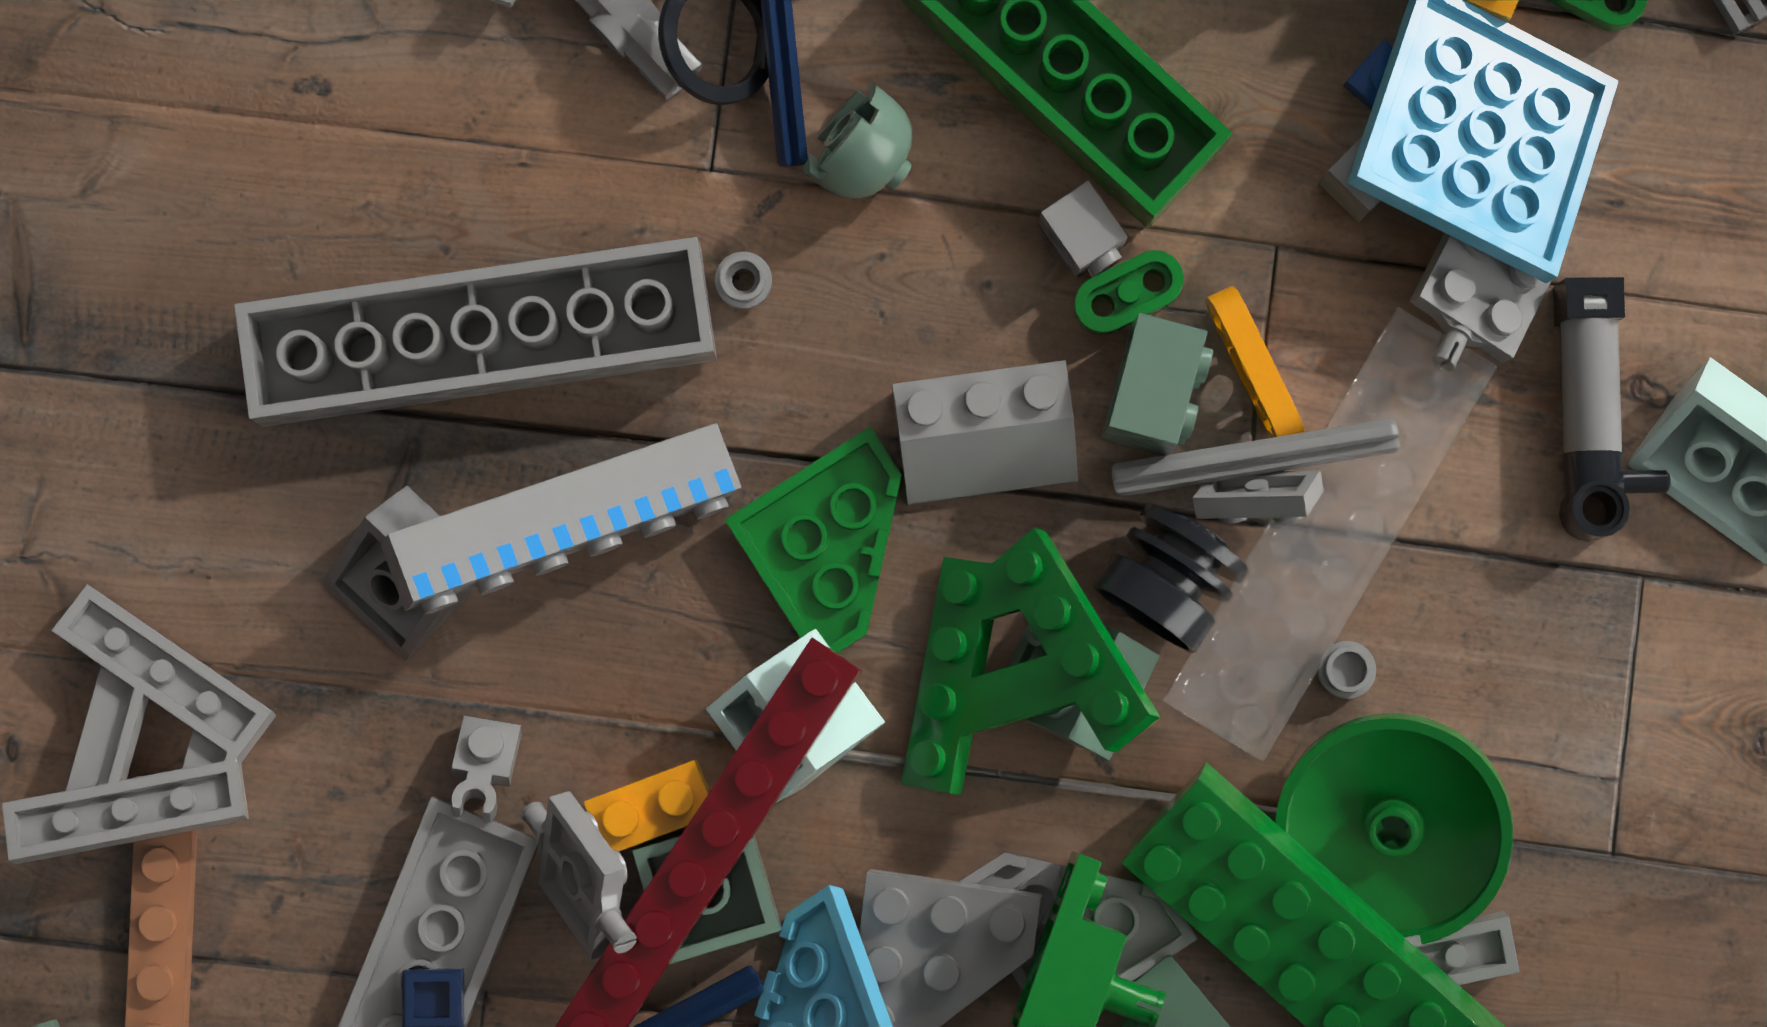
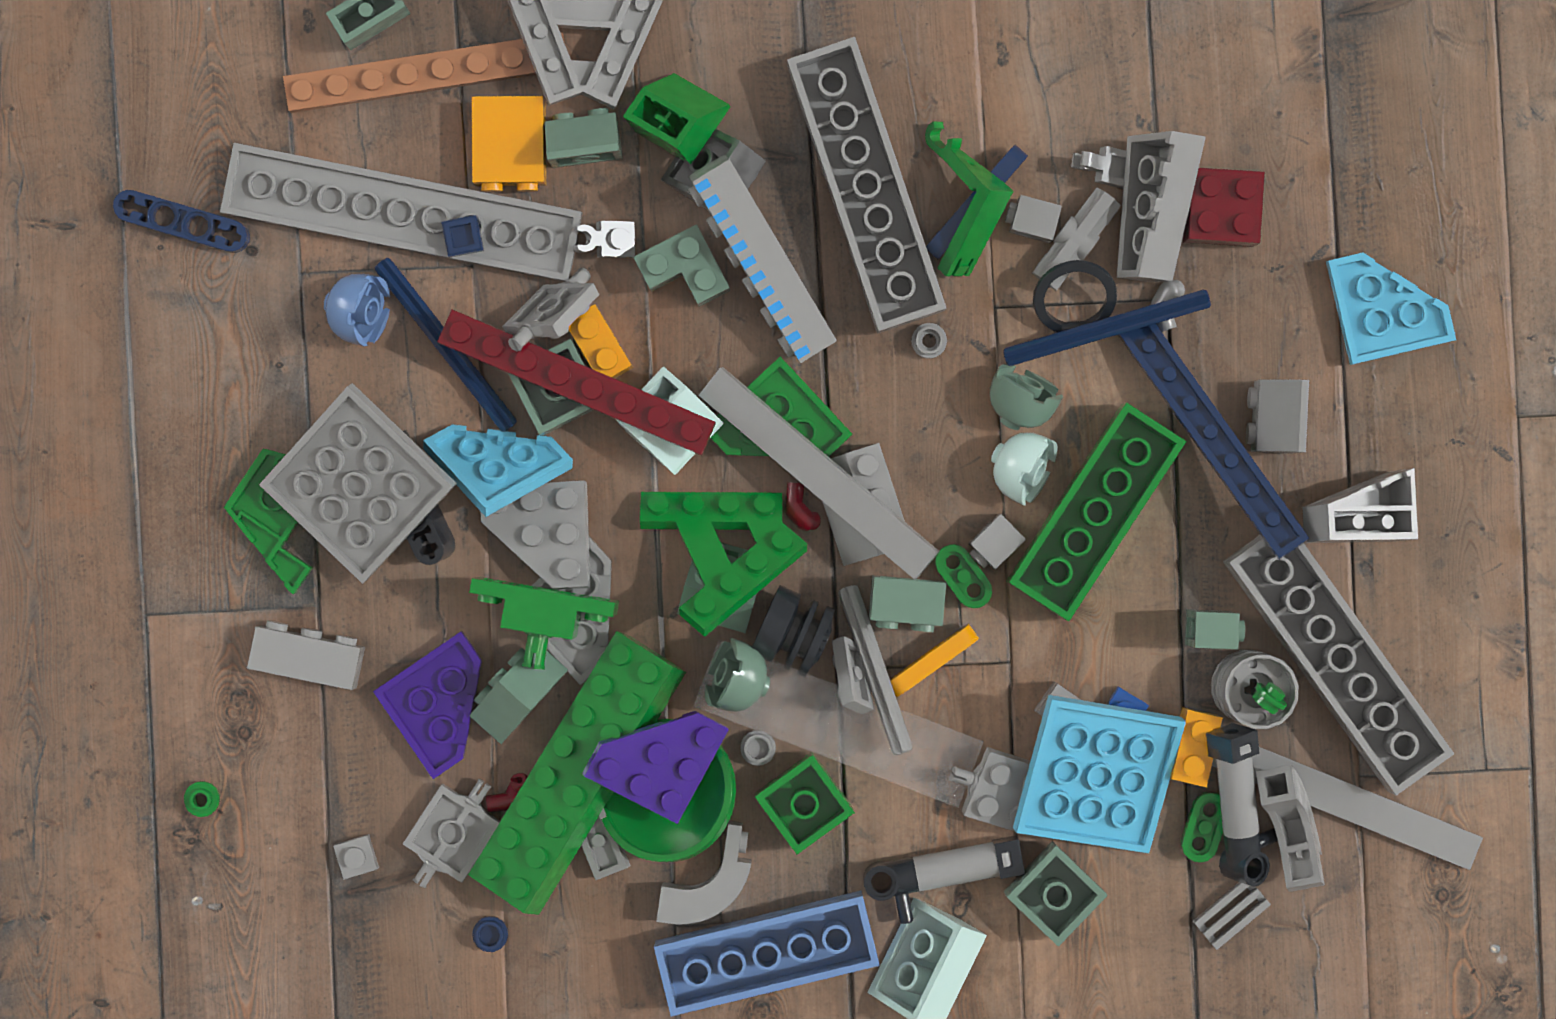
camera: 80 degrees right, 5 degrees up
none -> light orange brick [472,96,547,192]
none -> sand green slope [545,108,623,168]
none -> dark purple plate [582,711,729,824]
none -> green slope [623,73,731,165]
none -> sand green brick [633,224,730,307]
none -> medium blue brick [654,890,880,1016]
none -> light grey arch [656,820,752,925]
none -> light grey tile [699,367,940,580]
none -> sand green cylinder [705,638,770,712]
none -> green brick [755,752,855,855]
none -> dark red arm [785,482,821,531]
none -> green hinge [925,121,1014,276]
none -> dark blue beam [926,144,1028,260]
none -> light aqua cylinder [991,433,1058,505]
none -> sand green brick [1003,841,1108,947]
none -> light grey brick [1005,195,1062,243]

